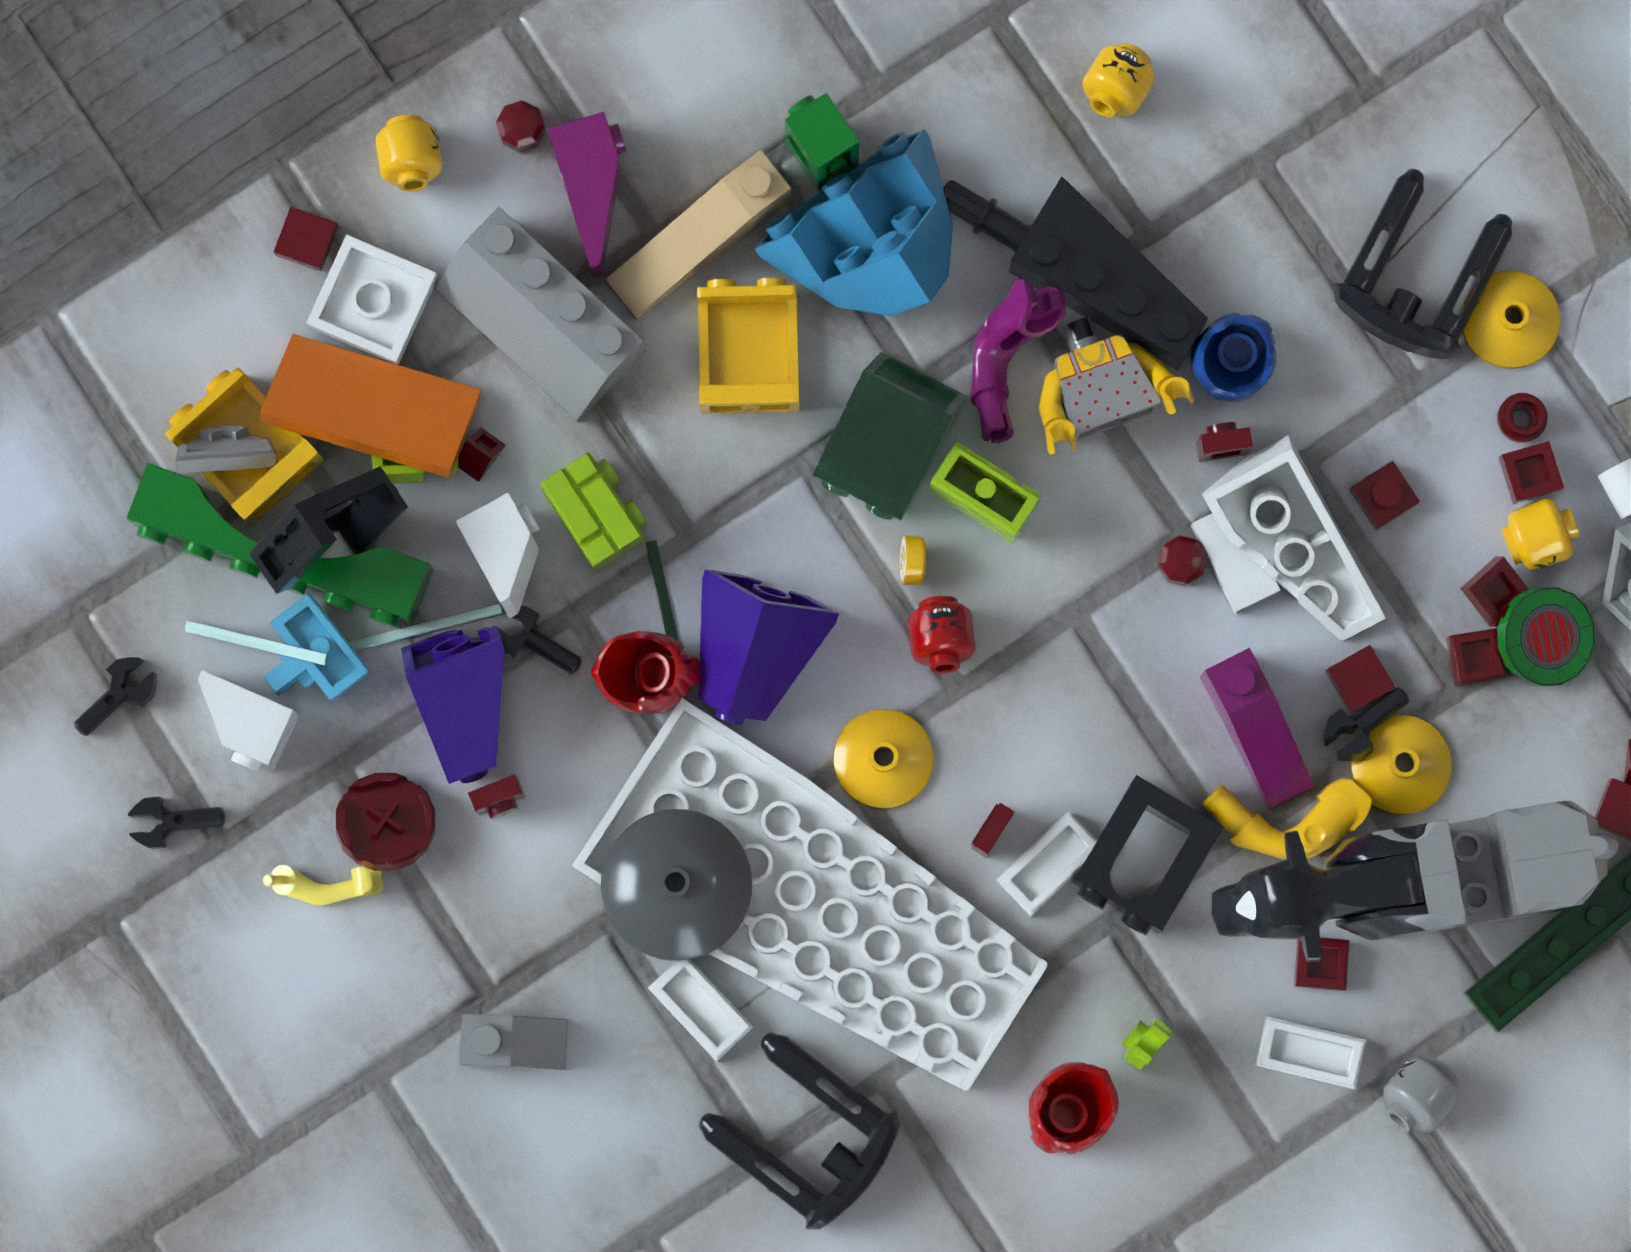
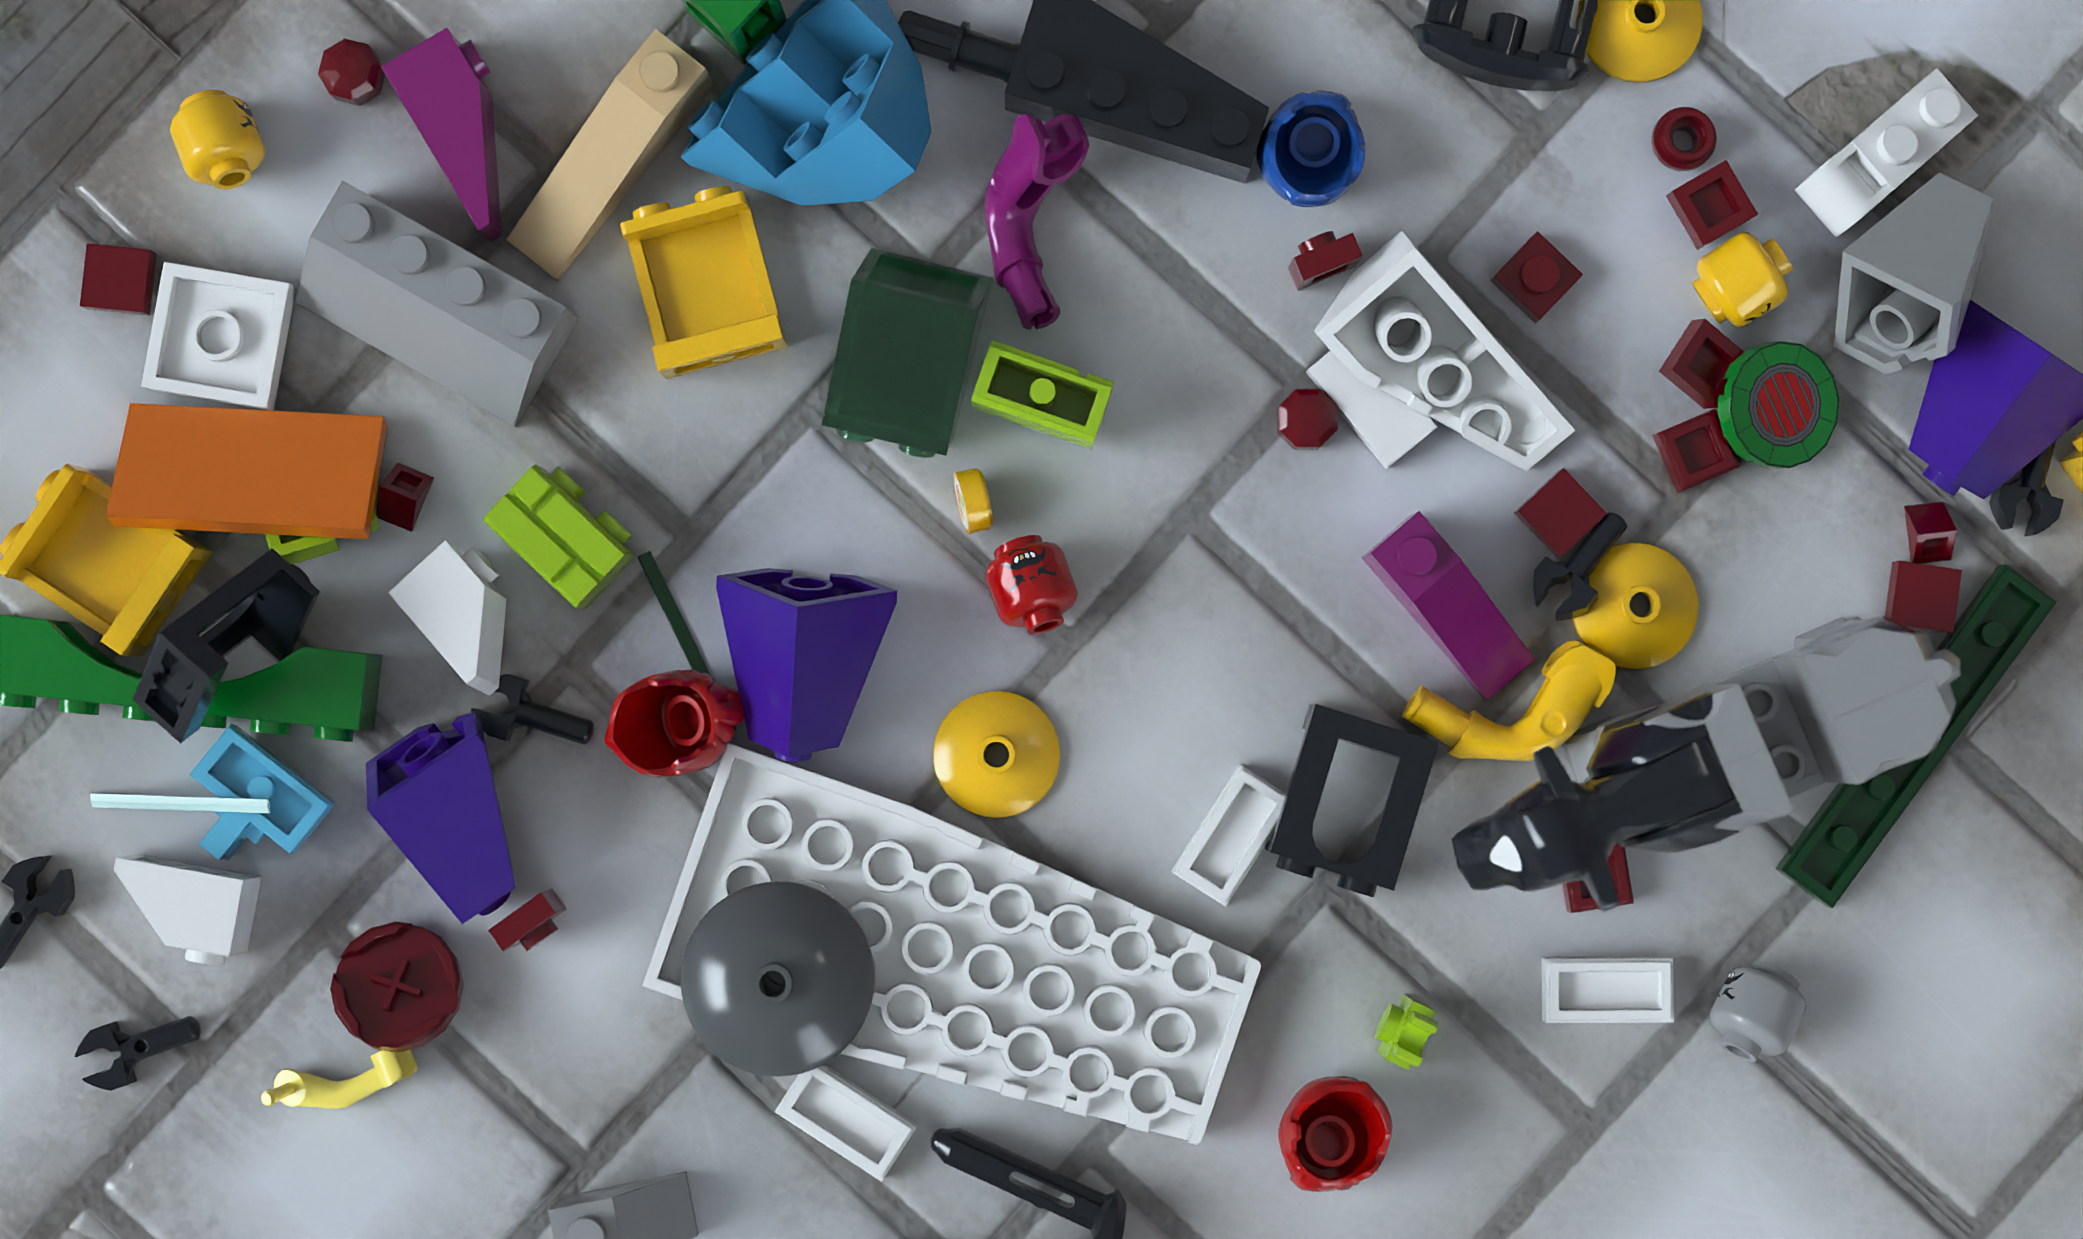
camera: 20 degrees left, 5 degrees up
light grey tile [175,425,277,474] -> none
light aqua piece [349,604,502,651] -> none
dark red tile [971,803,1015,858] -> none
torso [1038,317,1194,455] -> none

